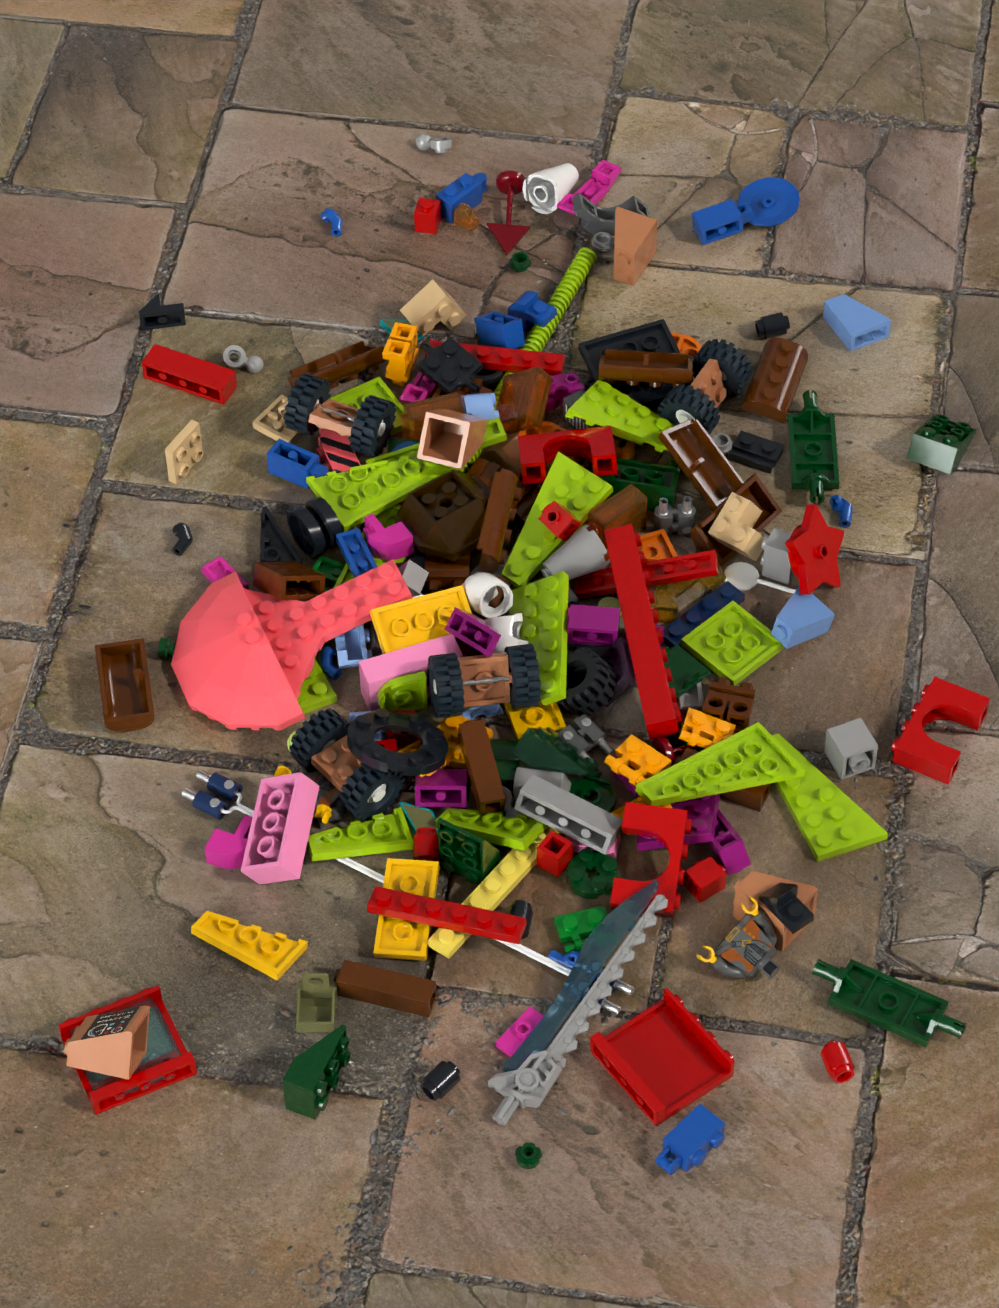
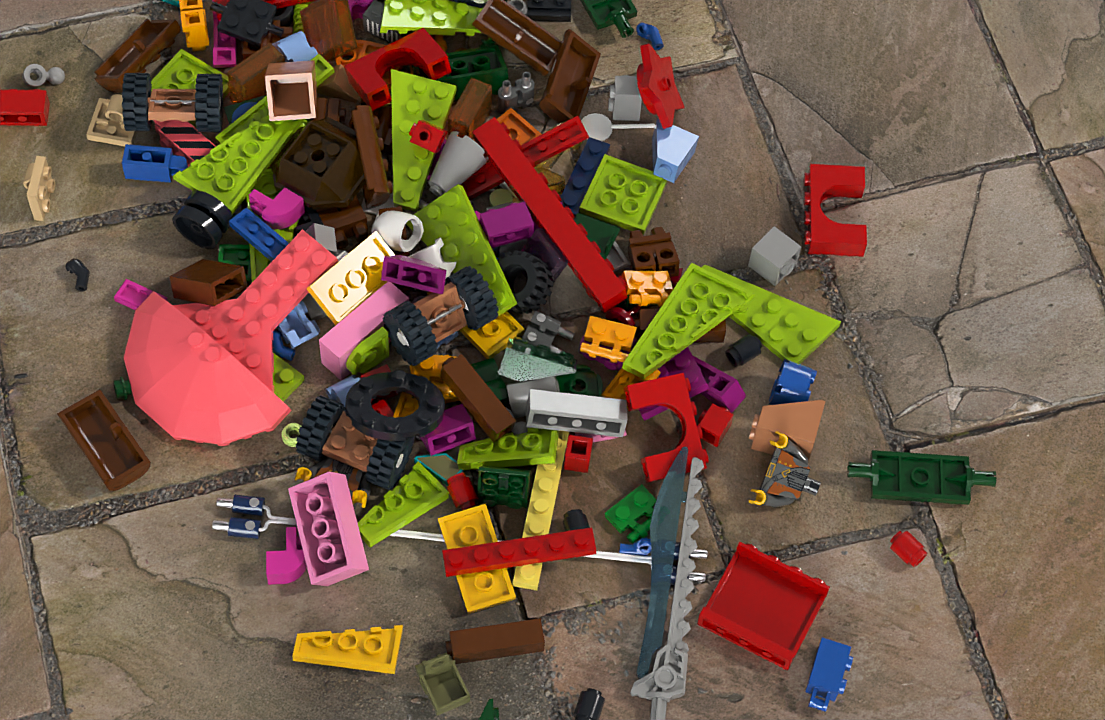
camera: 30 degrees left, 10 degrees up
black wing [260,506,303,564] -> none
dark pink plate [496,1007,551,1061] -> none
dark green plate [567,849,619,899] -> none
tan brick [708,492,764,561] -> none
black slope [759,883,814,934] -> none
none -> black brick [725,334,762,367]
none -> blue brick [769,359,817,405]

